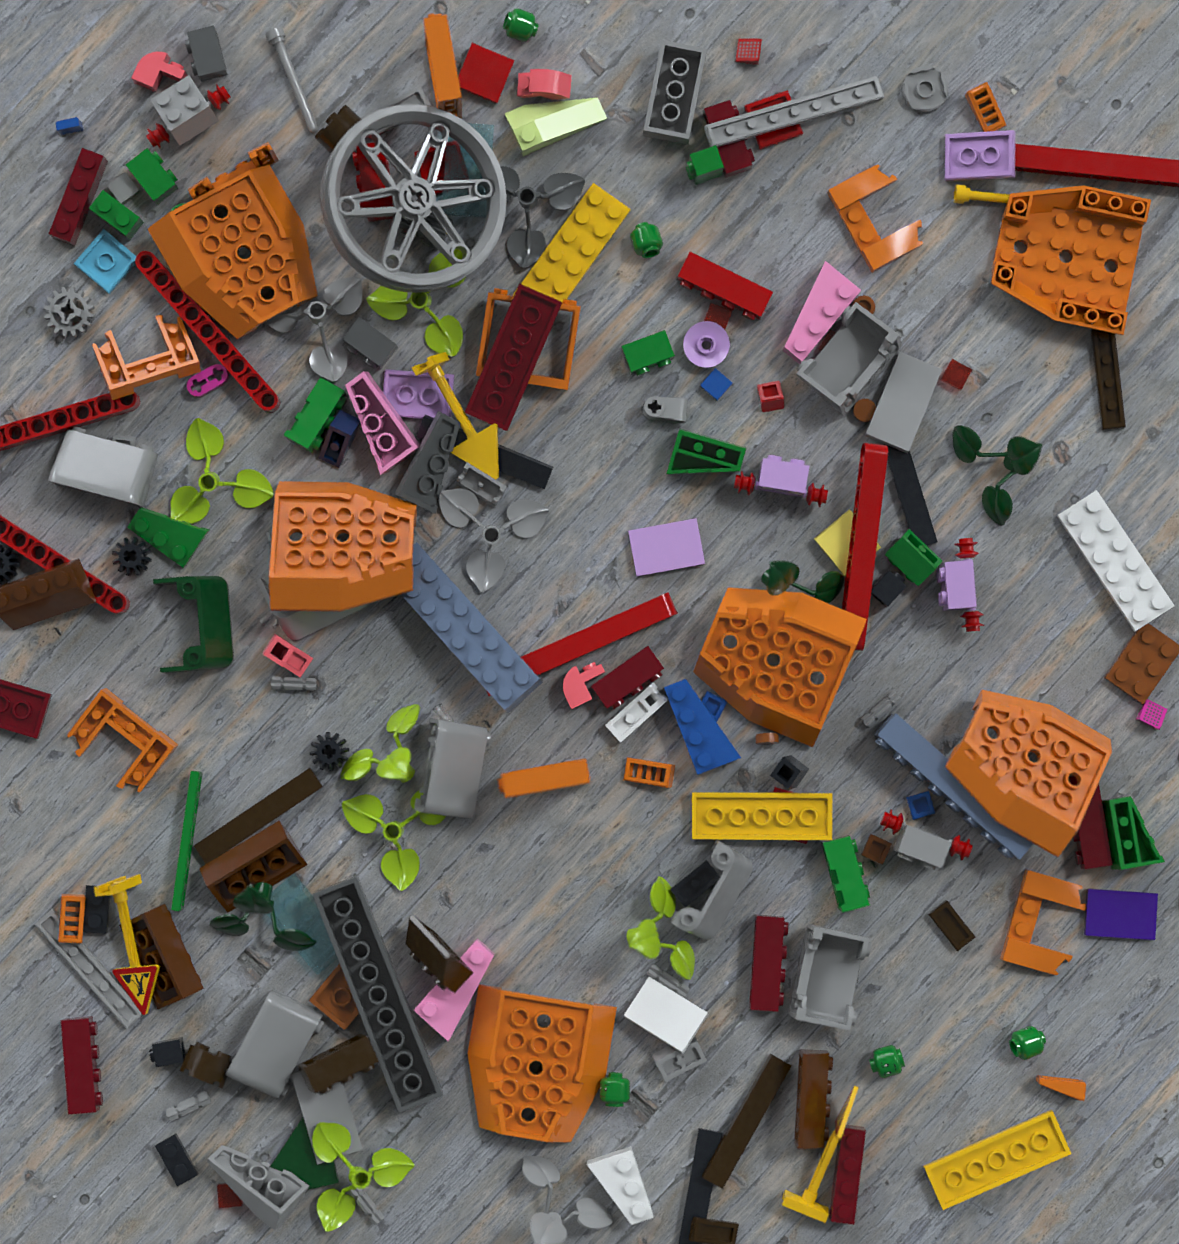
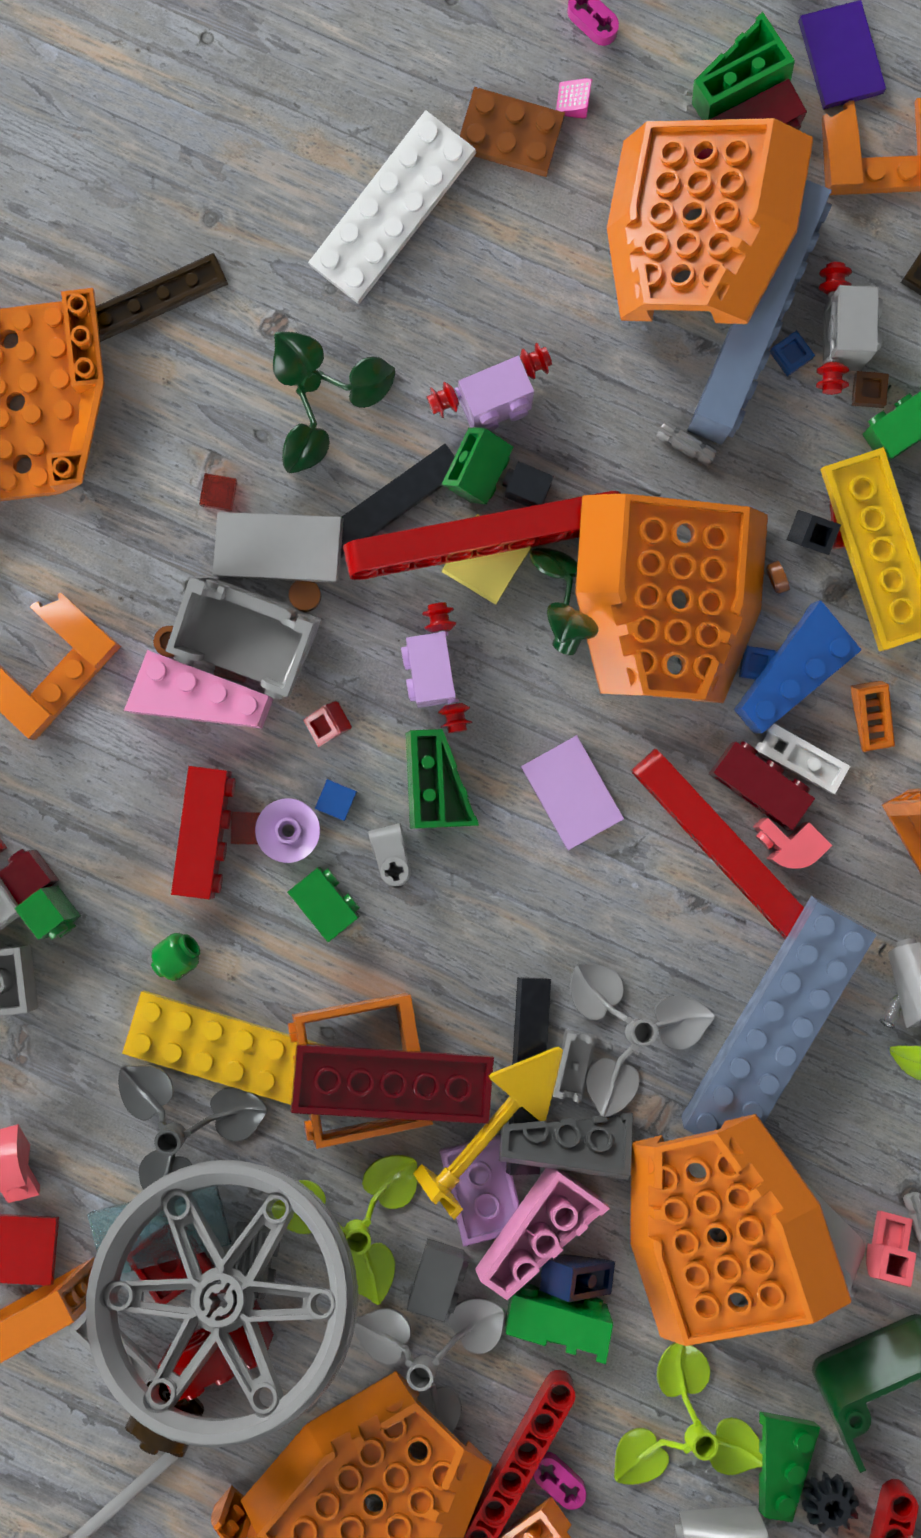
camera: 105 degrees left, 0 degrees up
yellowish green wedge [504,98,607,156] -> none

